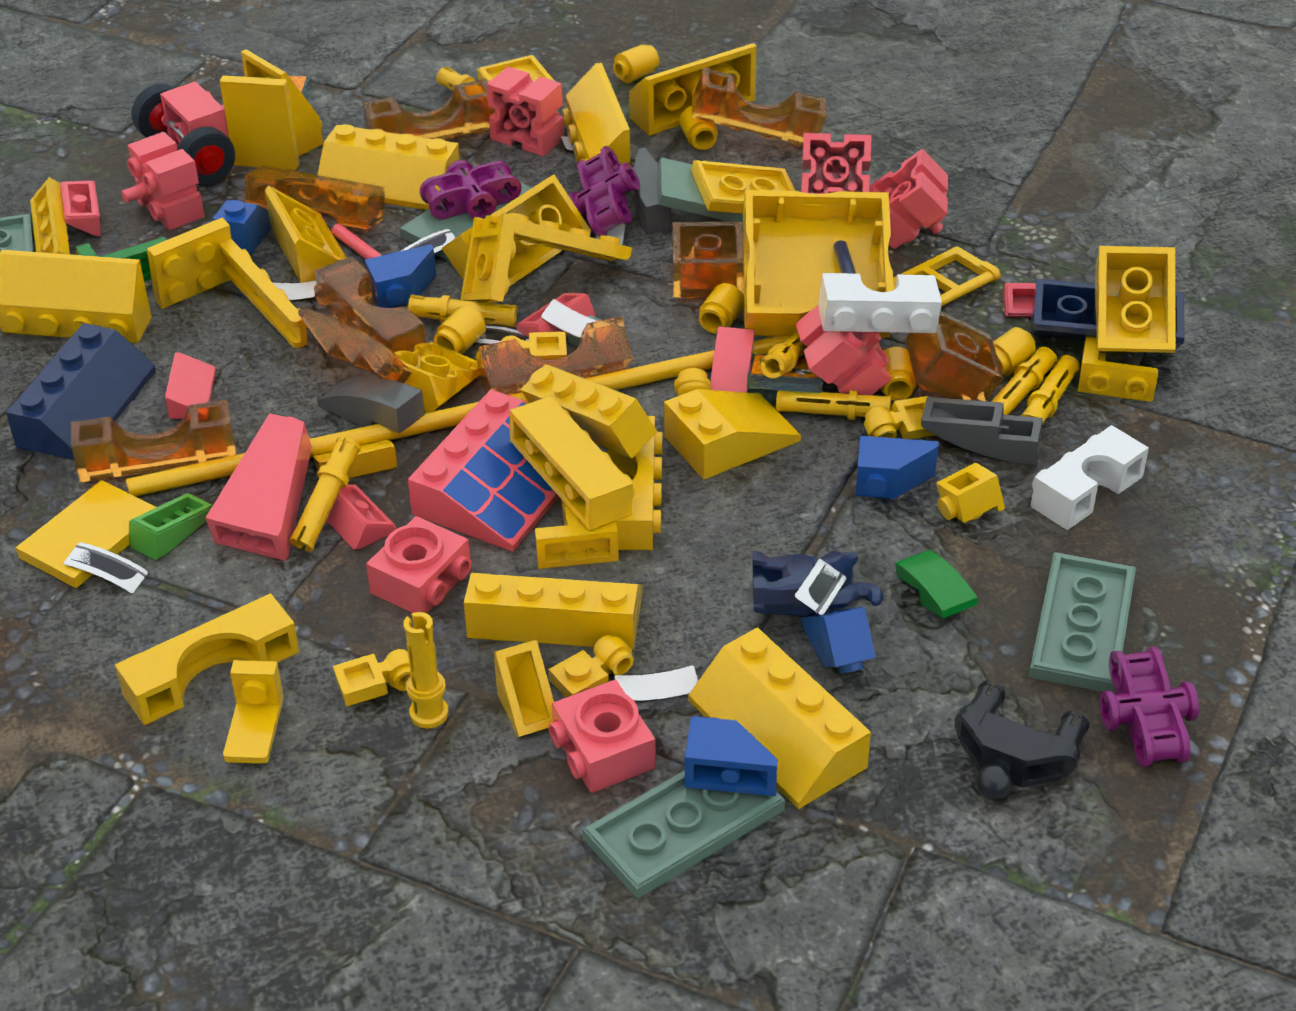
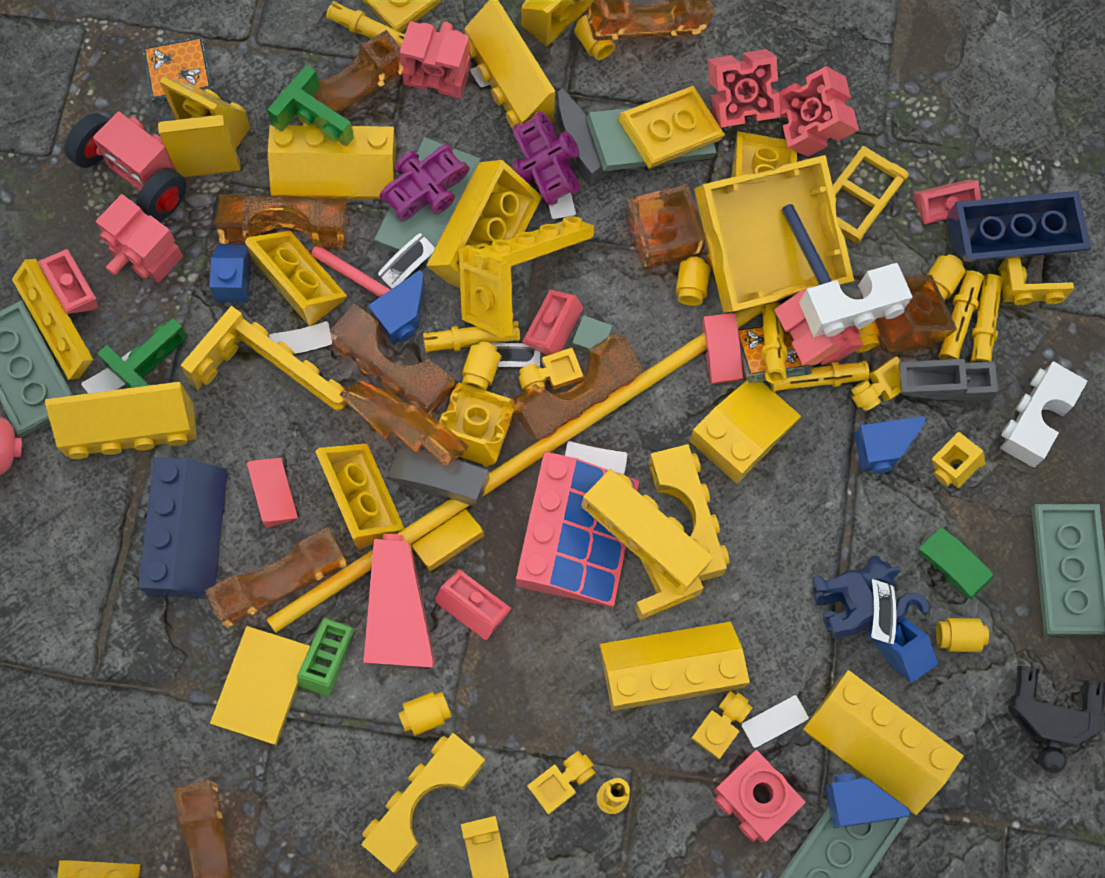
camera: 20 degrees left, 30 degrees up
sticker [64,542,148,593] -> none
yellow pin [289,436,361,552] -> none
coral brick [366,516,472,614] -> none
yellow slope [493,640,554,737] -> none
yellow brick [520,364,658,459] -> none
white sticker [541,299,613,344] -> none
yellow plate [674,368,711,396] -> none
yellow slope [1095,246,1176,353] -> none
none -> green bracket [267,65,354,147]
none -> yellow slope [315,444,405,551]
none -> yellow brick [398,691,452,736]
none -> yellow brick [936,618,989,652]

